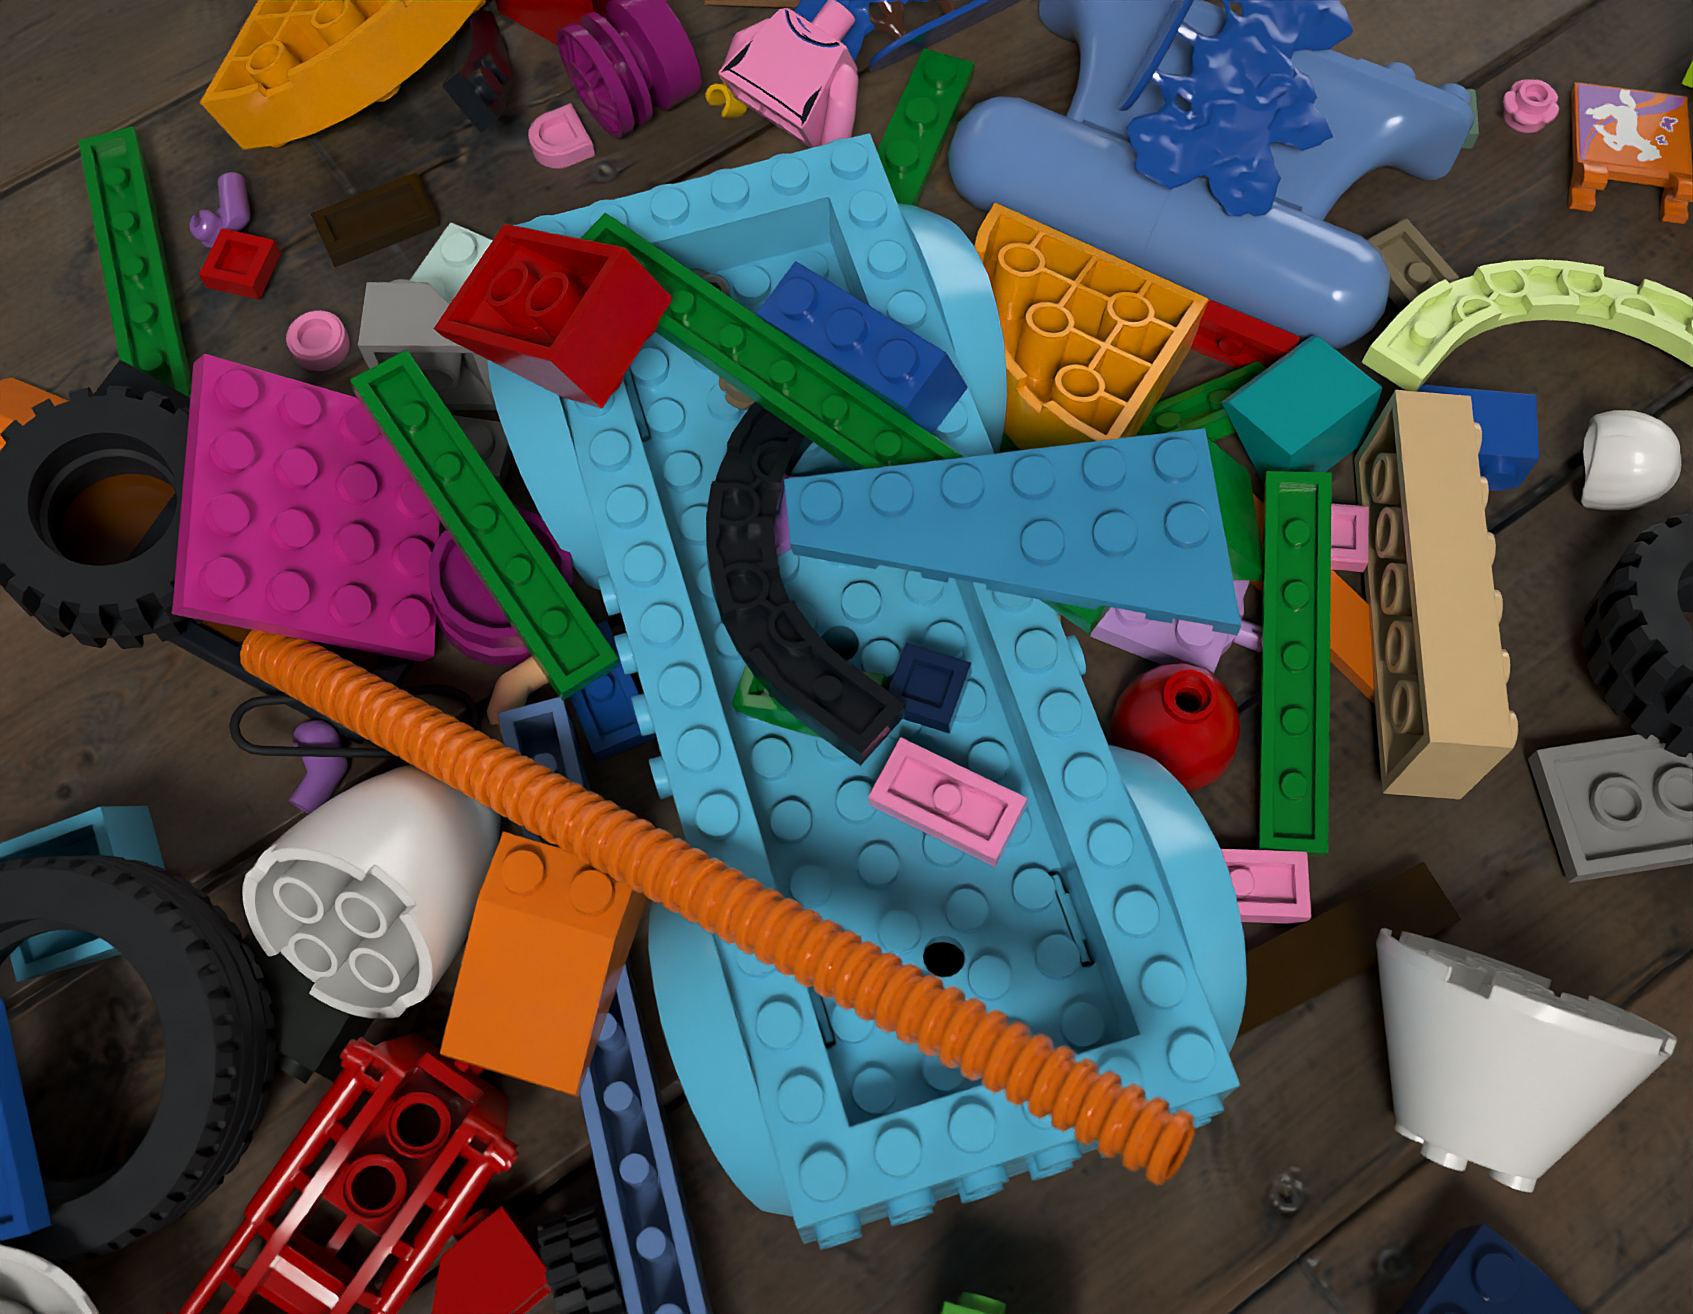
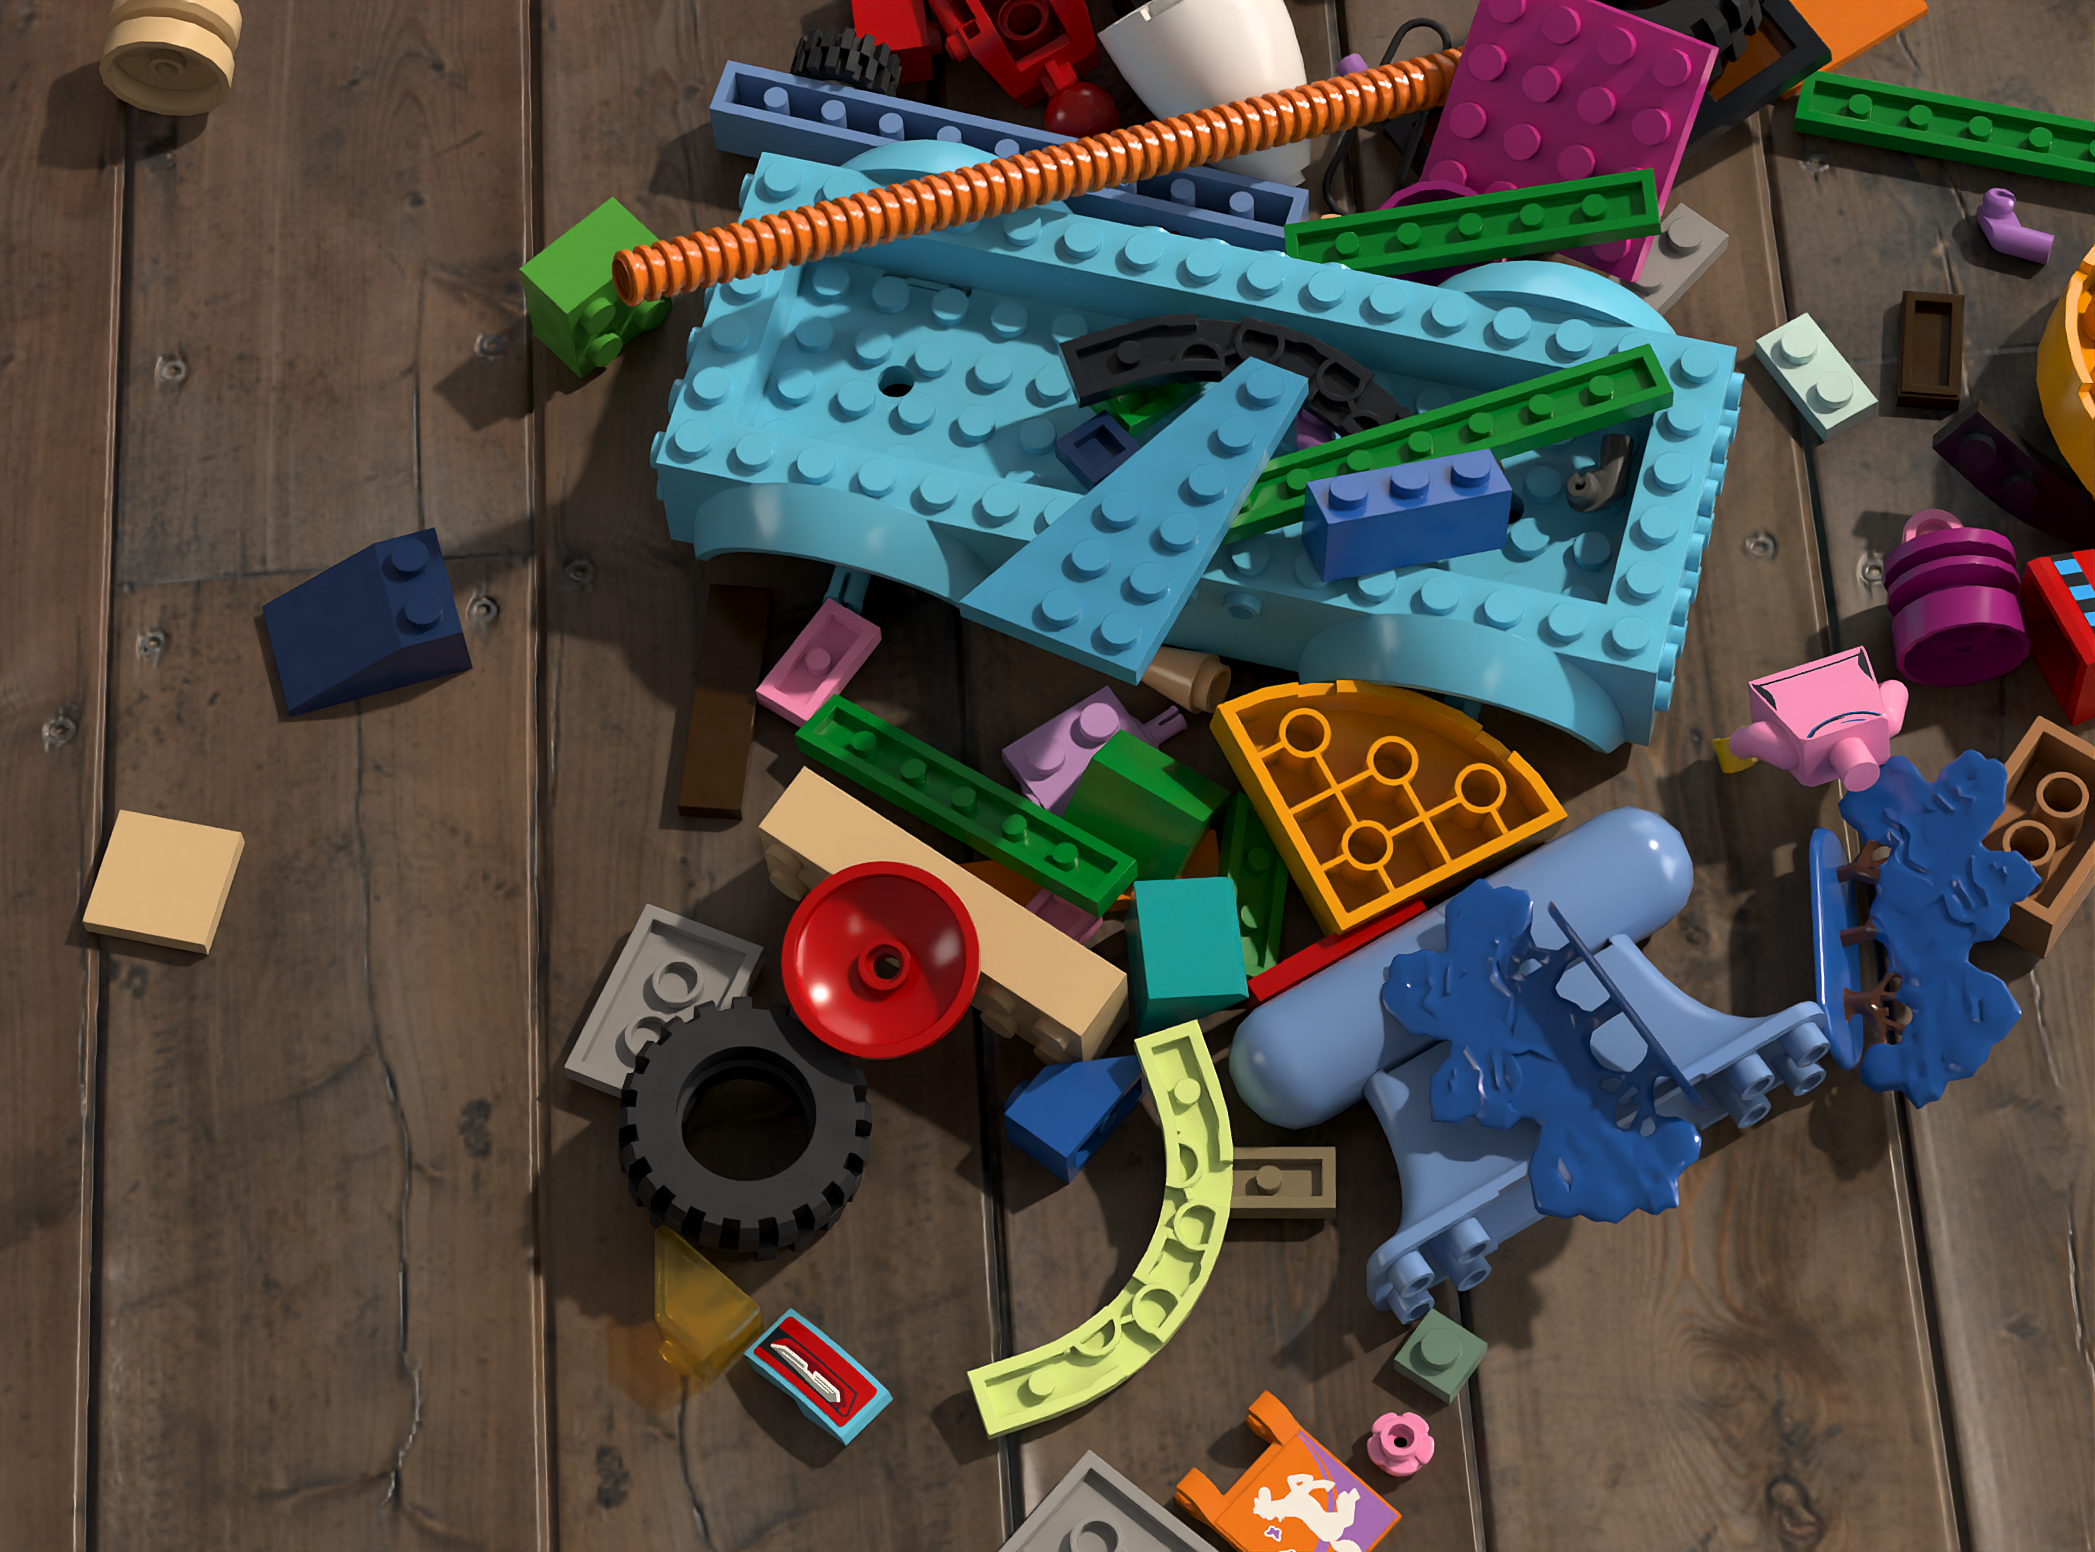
camera: 125 degrees right, 5 degrees down
red plate [199,228,281,300] -> none
bright pink tile [286,311,350,371] -> none
light grey slope [358,279,497,410] -> none
red slope [433,224,673,409] -> none
orange slope [440,832,648,1097] -> none
bright pink plate [868,737,1027,867] -> none
green plate [877,48,975,206] -> none
red piece [1110,663,1241,791] -> none
white cone [1376,928,1677,1192] -> none
white hair [1581,410,1681,510] -> none
none -> red dish [781,861,981,1060]

